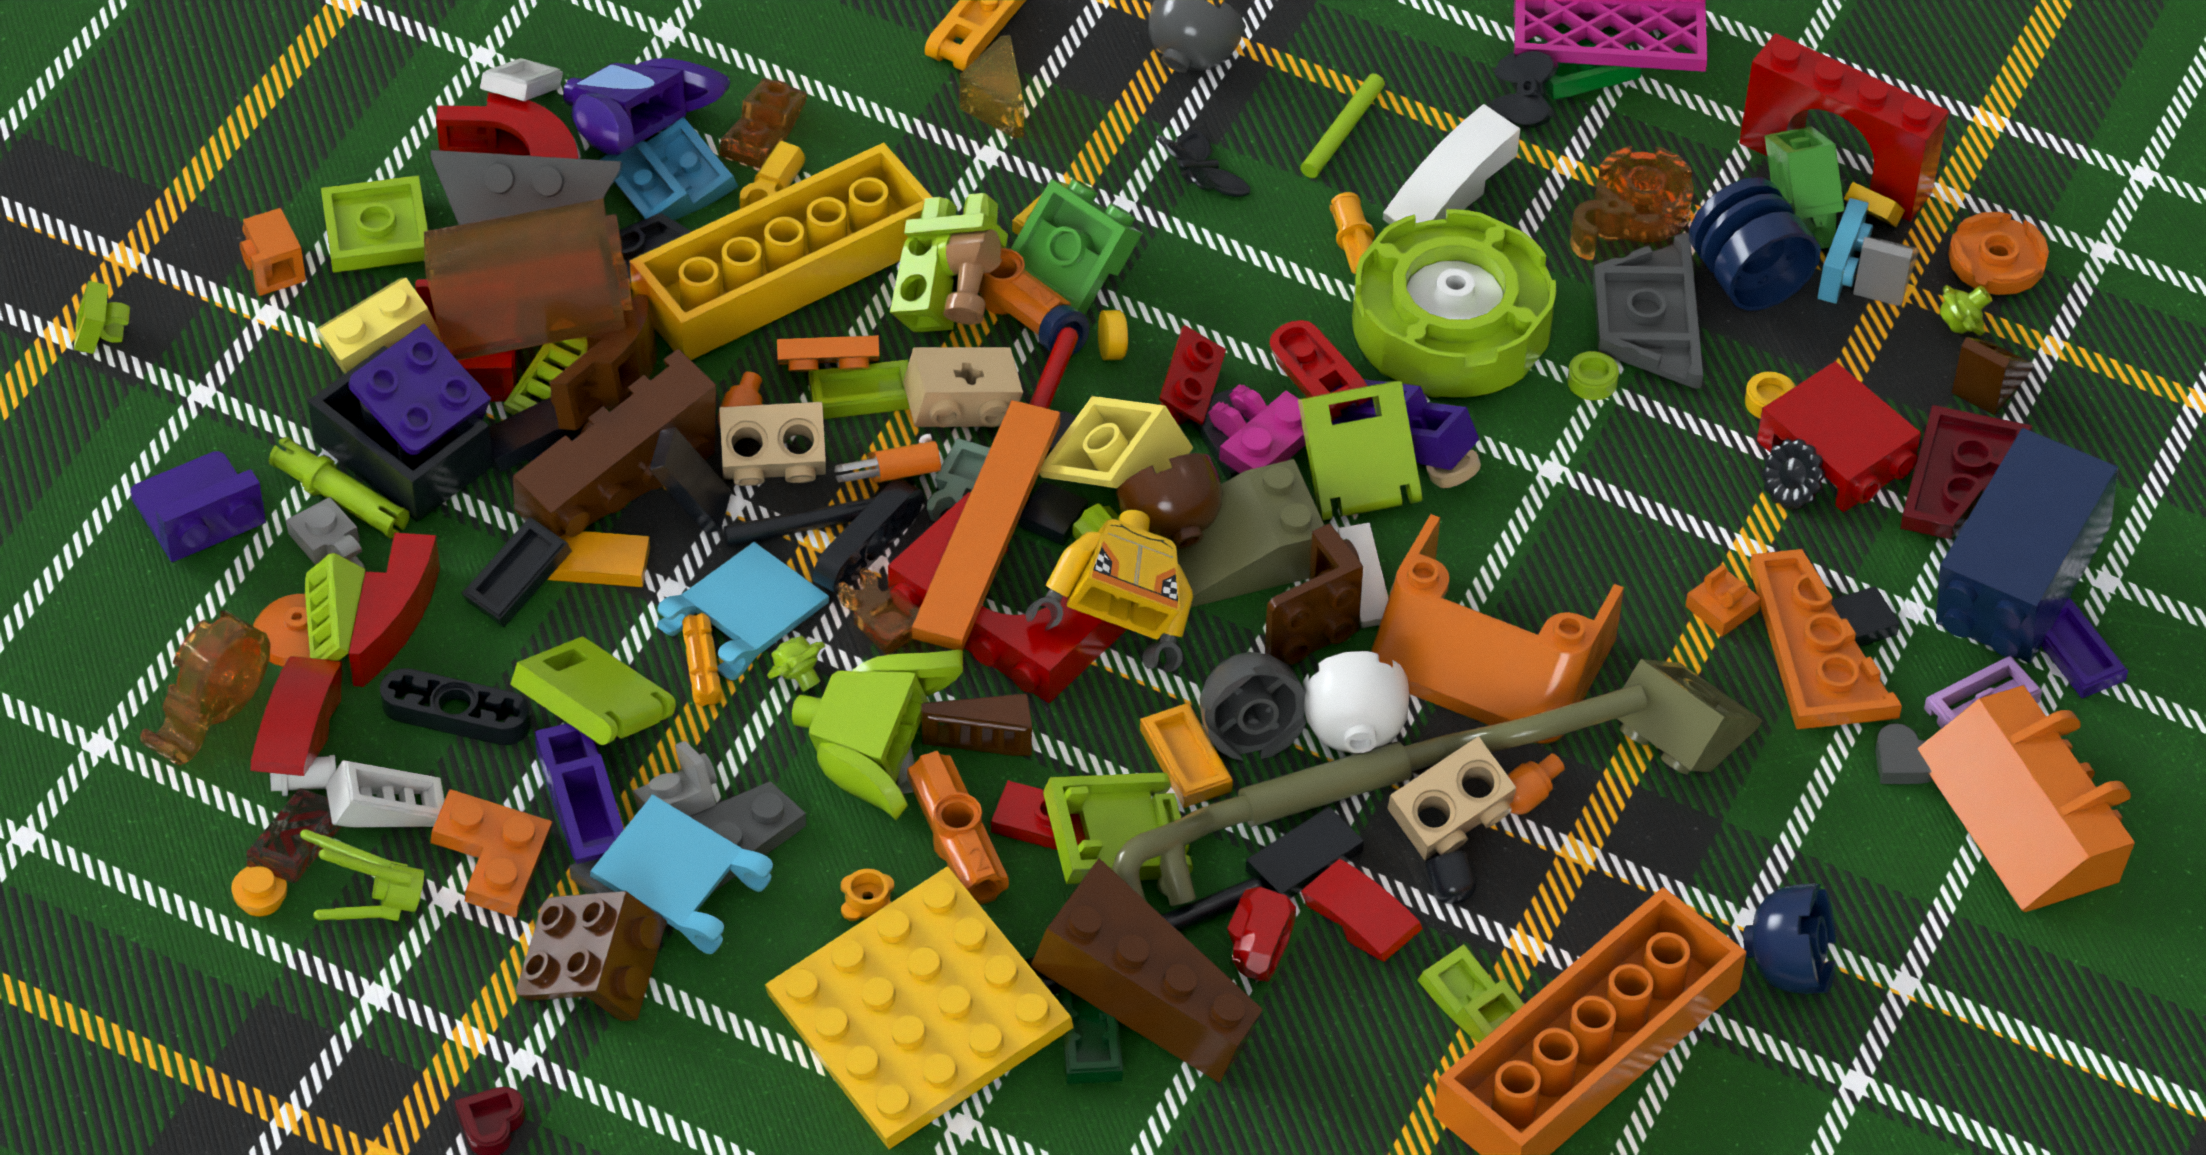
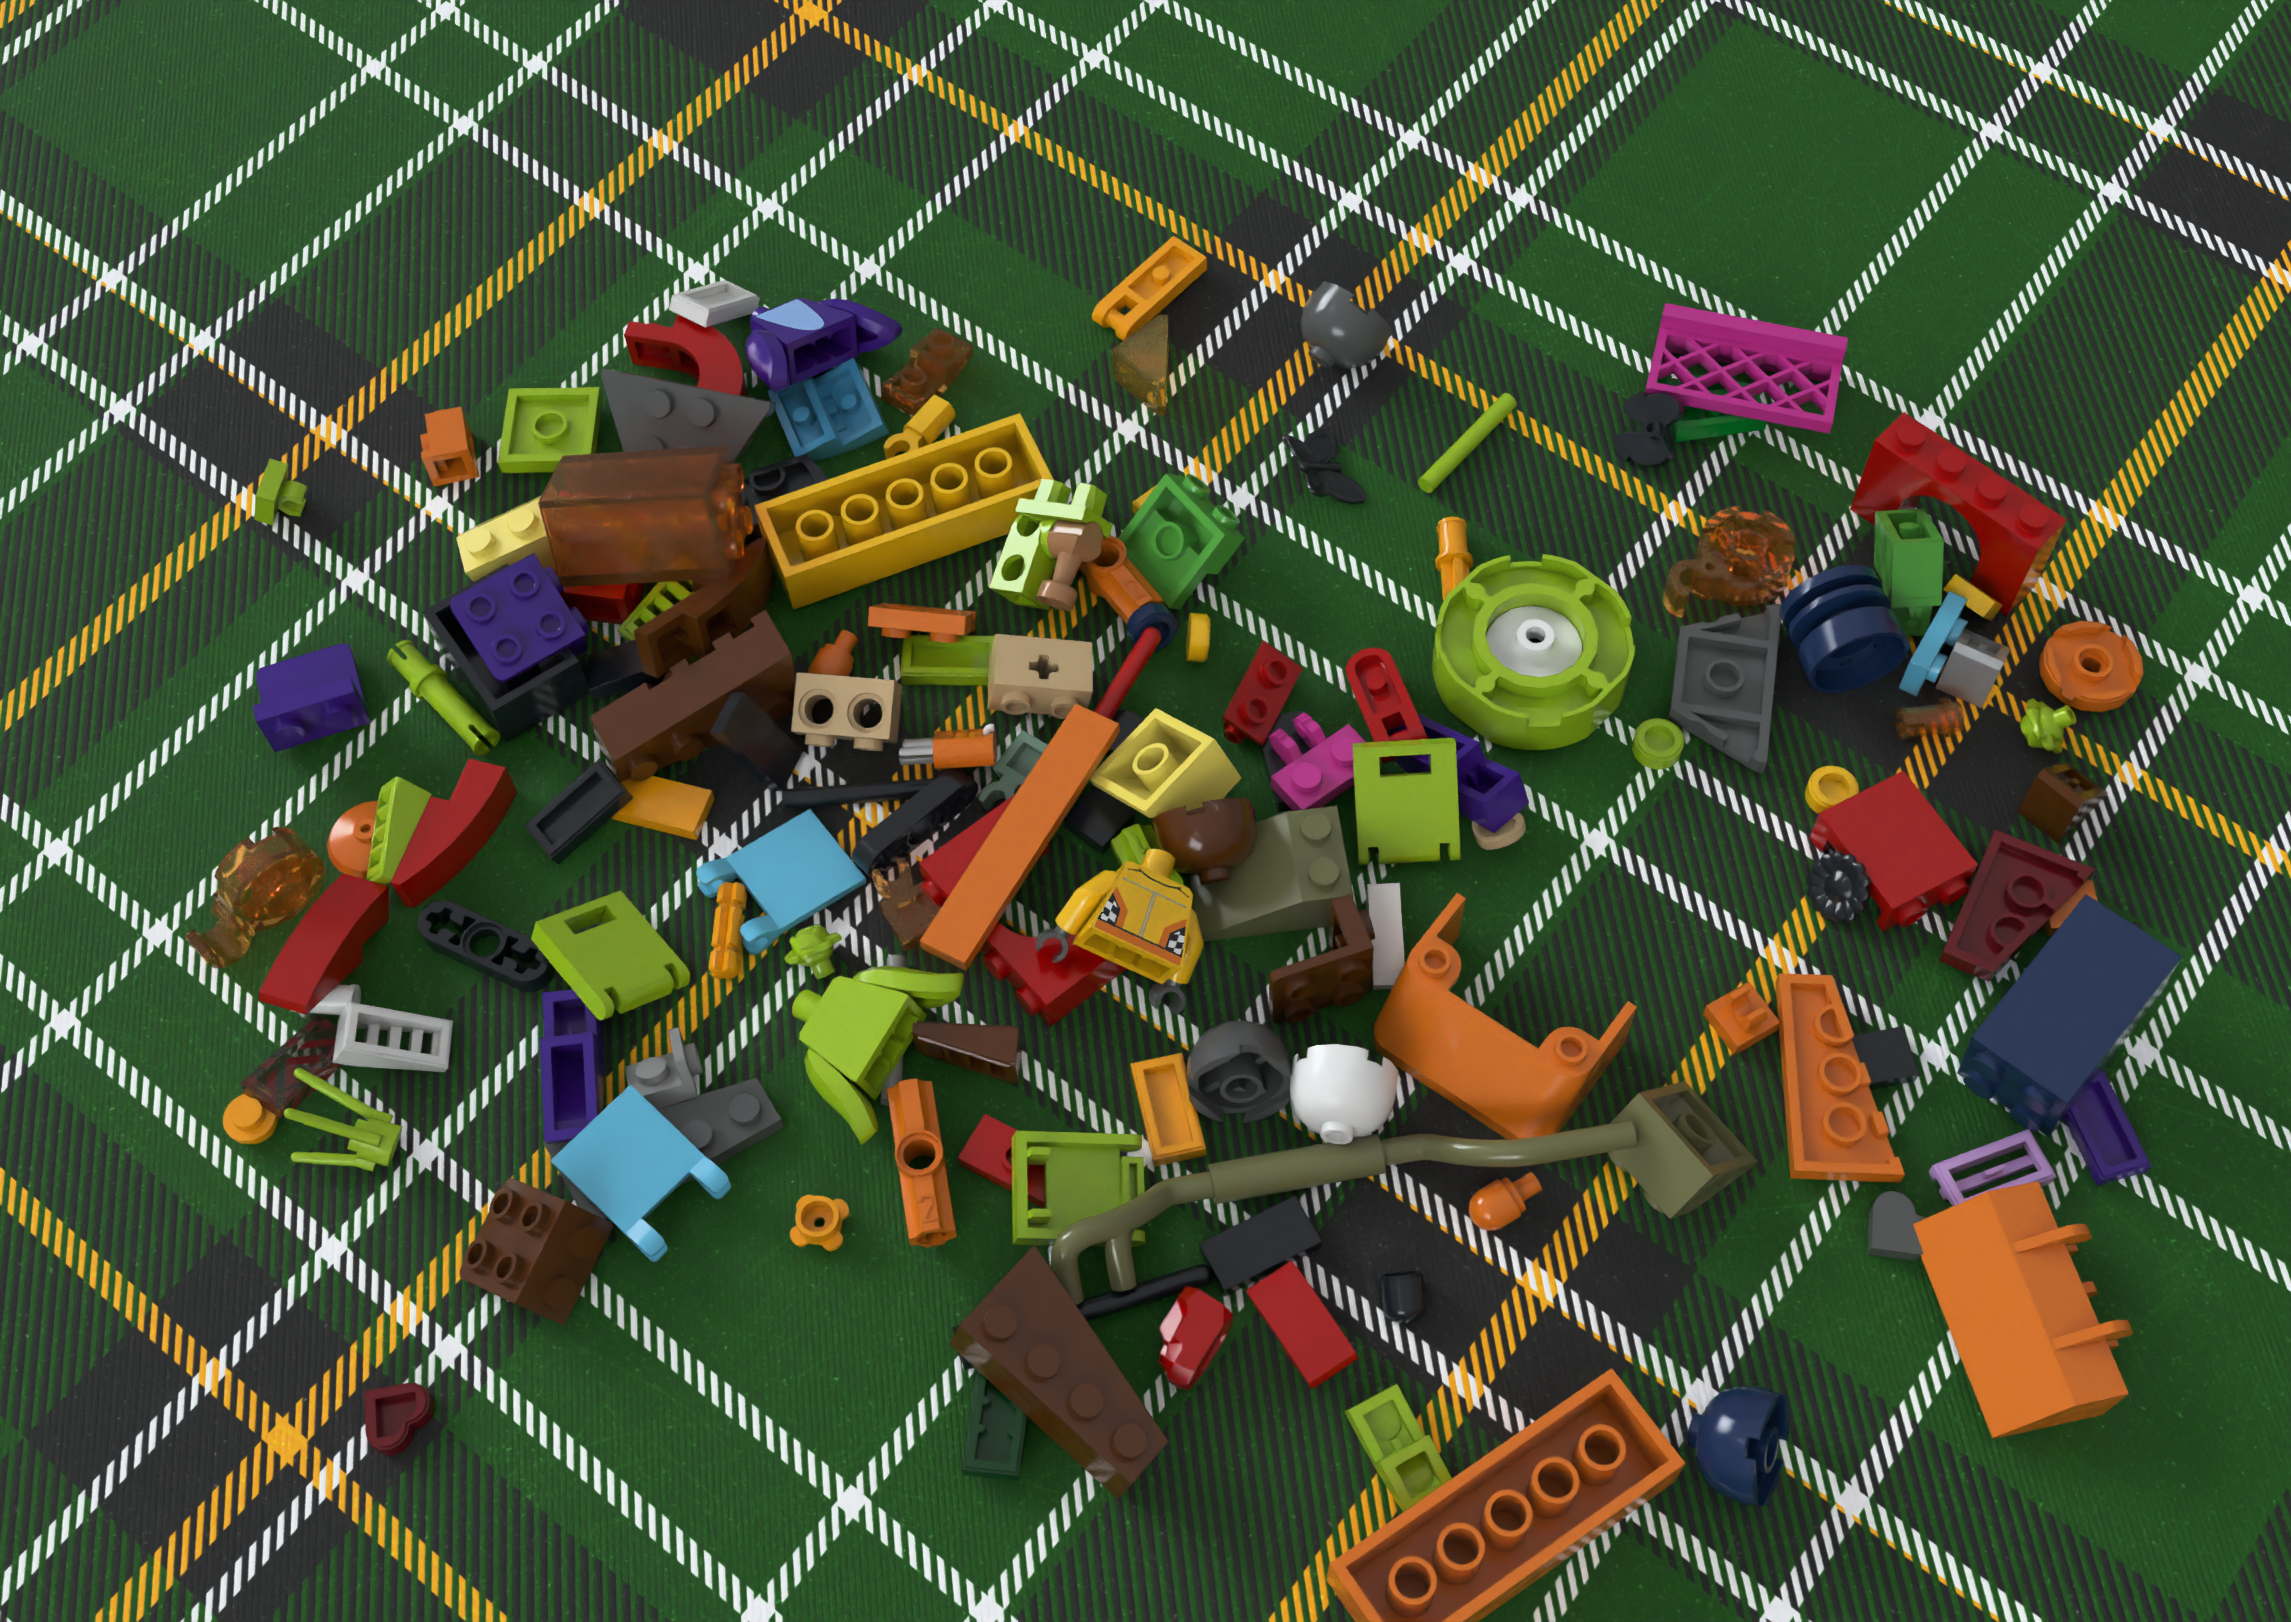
camera: 15 degrees right, 10 degrees up
light grey plate [286,497,365,569] -> none
orange plate [430,789,552,918] -> none
yellow plate [765,866,1074,1150] -> none
white slope [1383,104,1520,224] -> none
tan brick [1388,736,1516,860] -> none
none -> clear orange pin [1895,698,1964,739]

